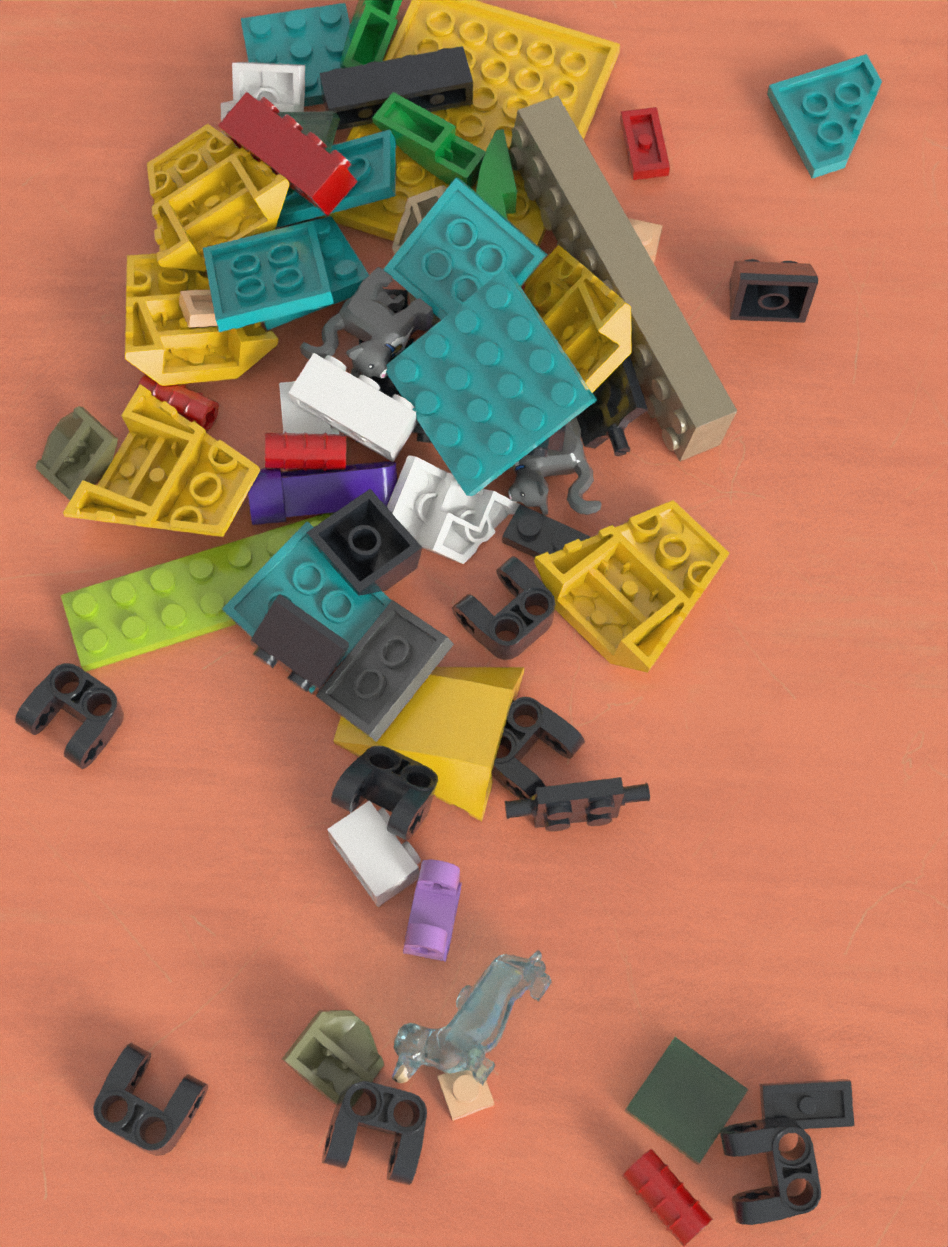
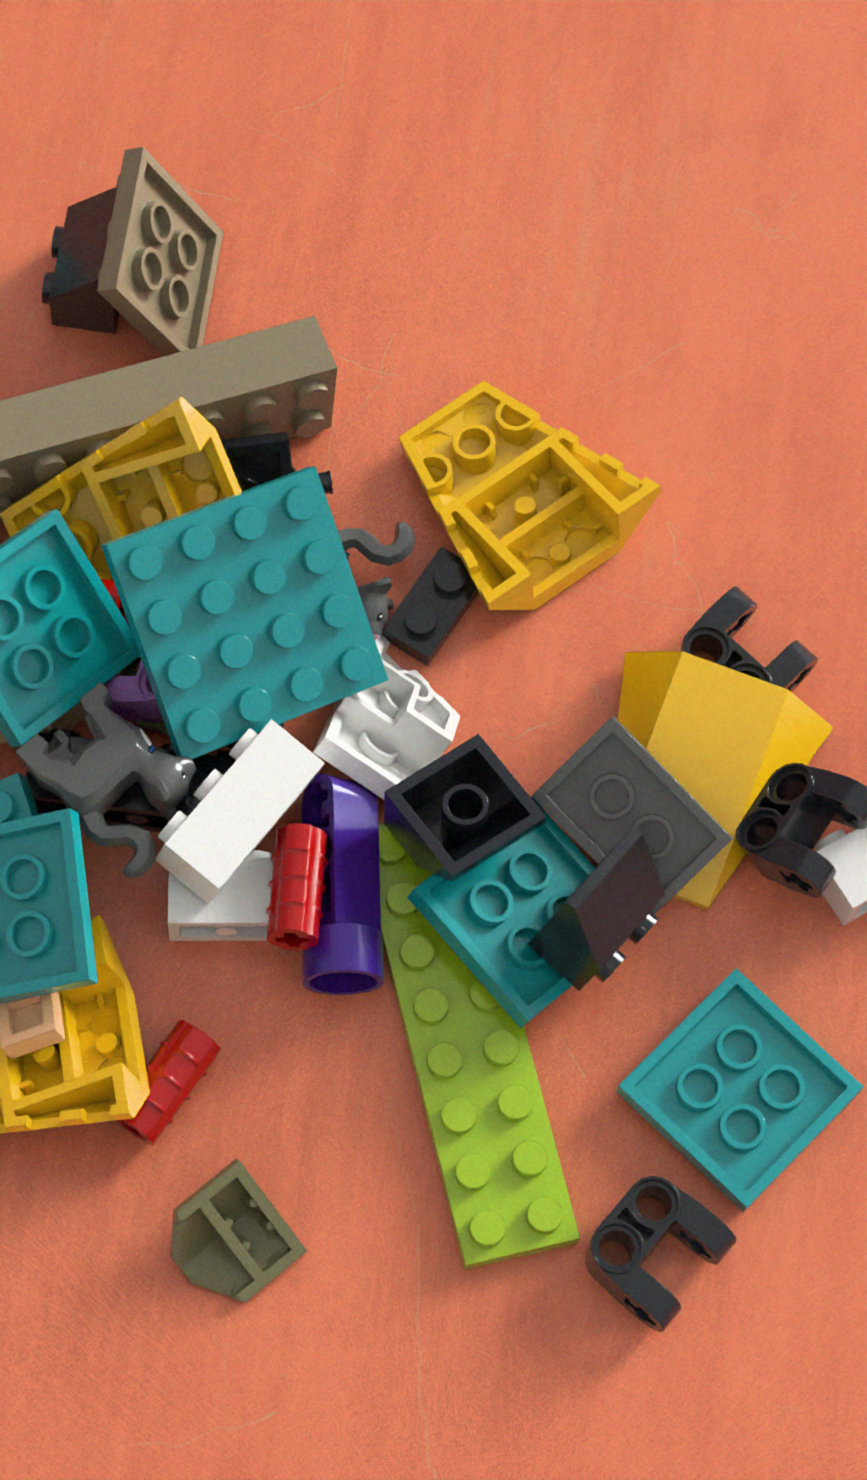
camera: 90 degrees left, 0 degrees up
yellow wedge [63,384,260,537] -> none
black piece [452,556,555,660] -> none
black plate [504,777,650,832] -> none
none -> dark tan plate [97,147,223,356]
none -> teal plate [616,968,864,1213]

